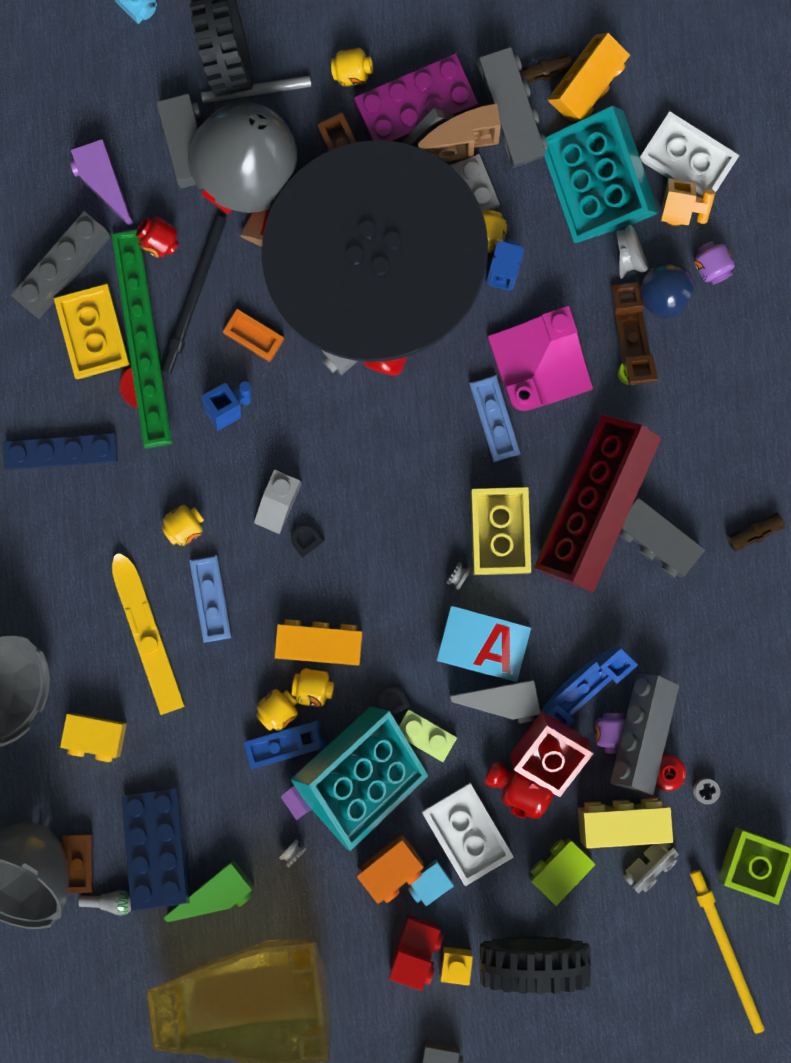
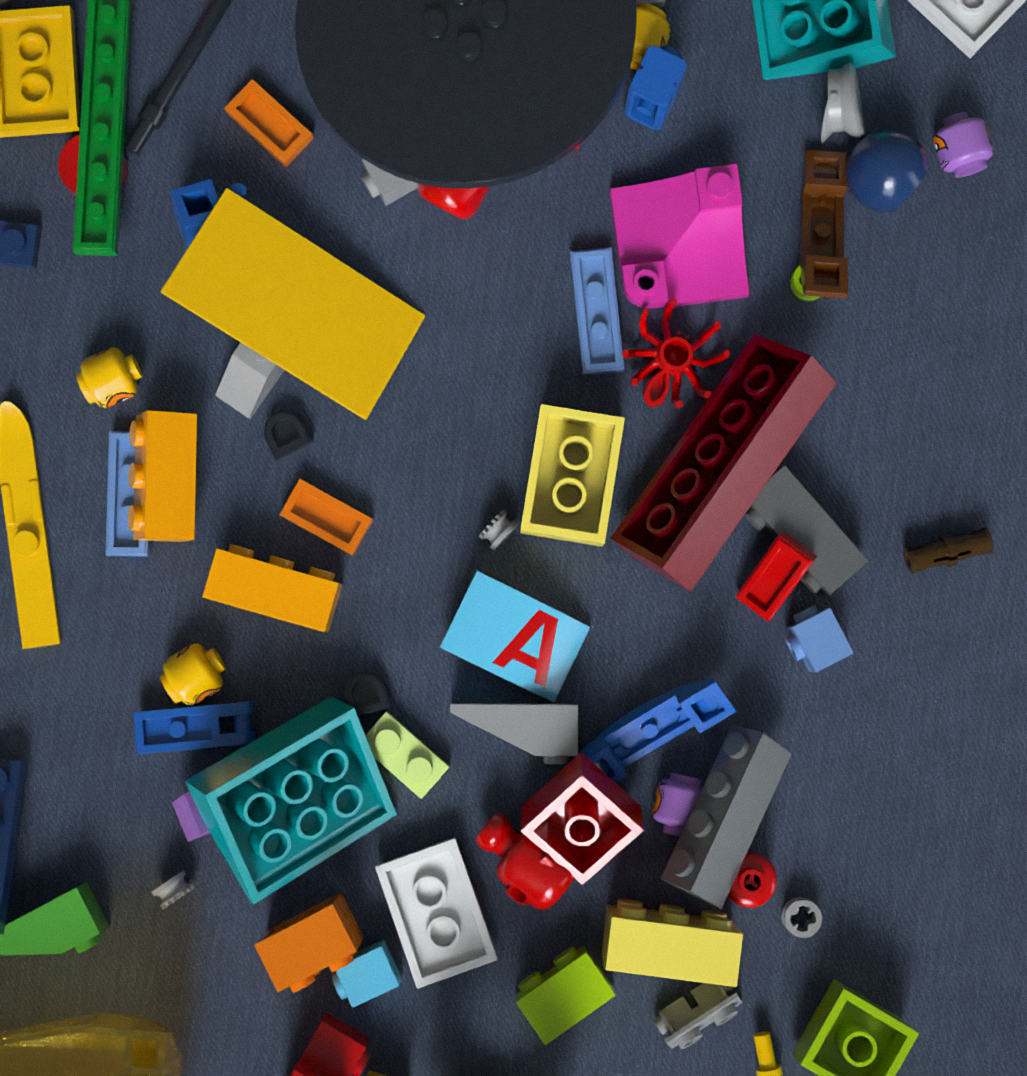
camera: 10 degrees right, 0 degrees up
yellow head [292,668,334,707] -> none
light orange brick [661,178,715,225] -> none
none -> light orange brick [127,410,197,542]
none -> yellow piece [160,188,425,420]
none -> orange tile [279,479,373,556]
none -> red animal [622,299,730,408]
none -> red tile [735,531,818,622]
none -> medium blue brick [785,605,853,672]

